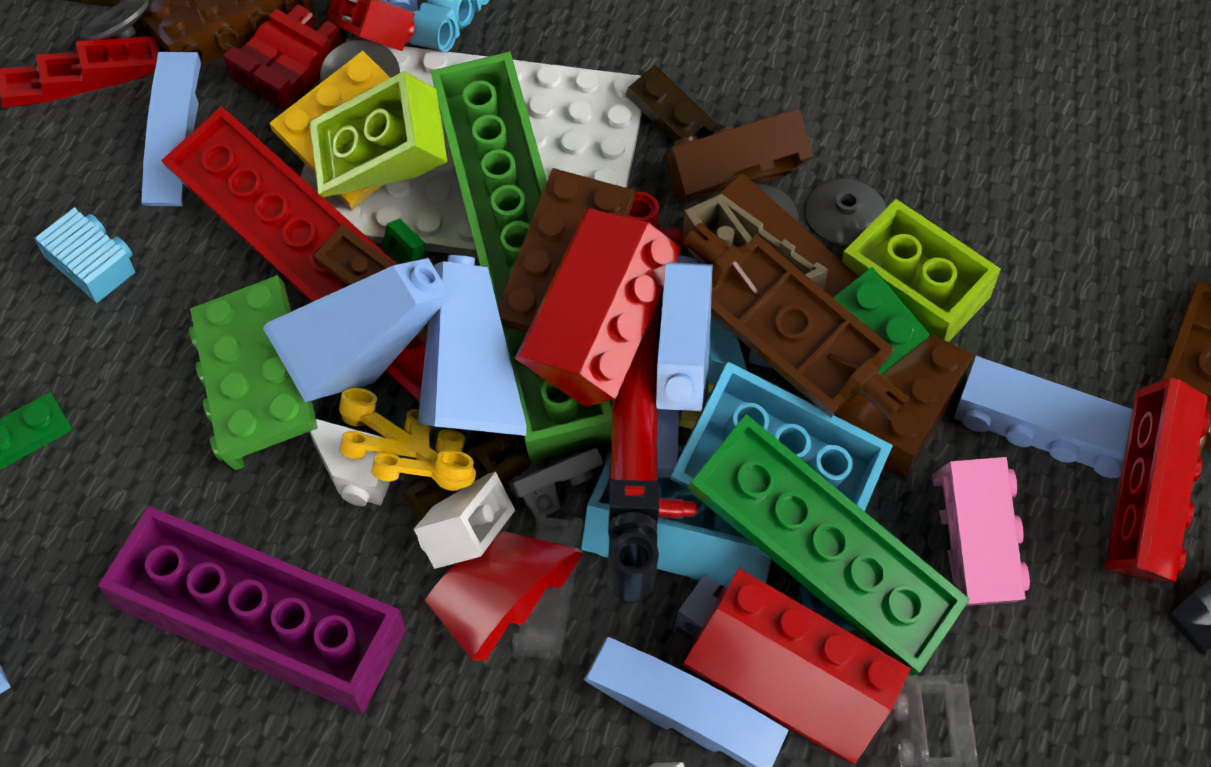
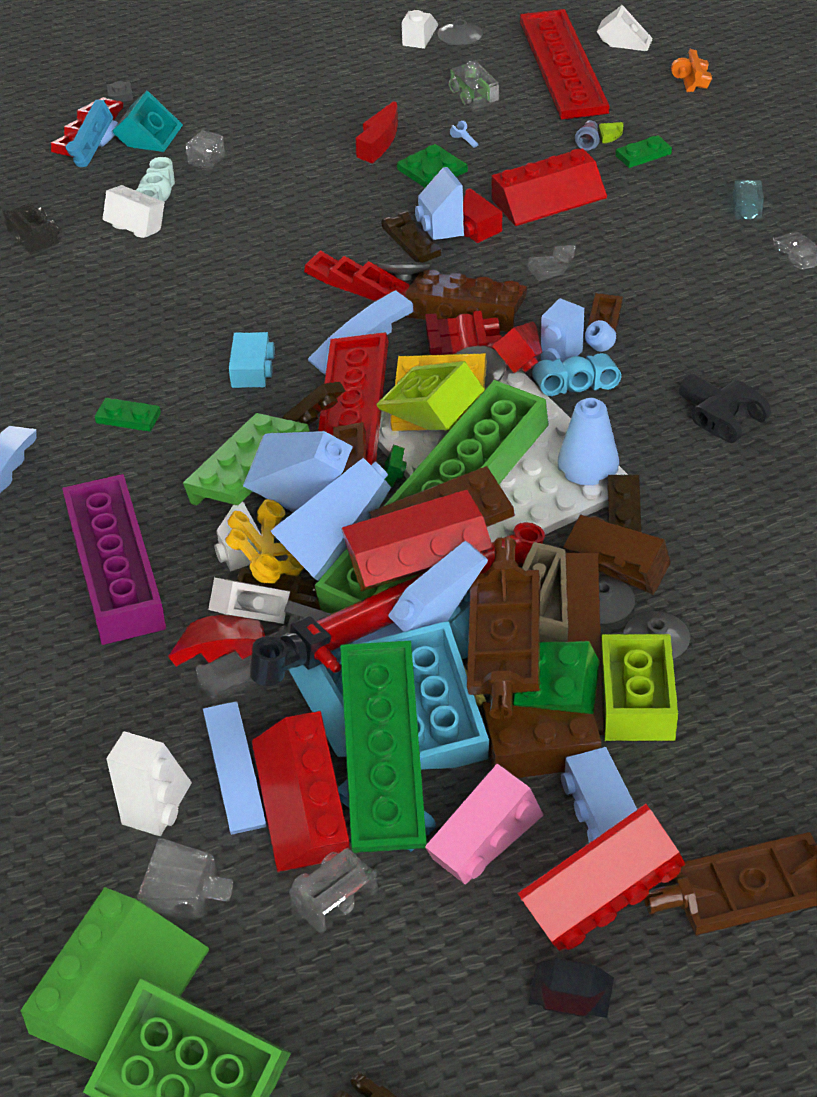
camera: 50 degrees right, 15 degrees down
none -> dark brown hinge [282,382,345,425]
none -> light blue cone [558,398,619,485]

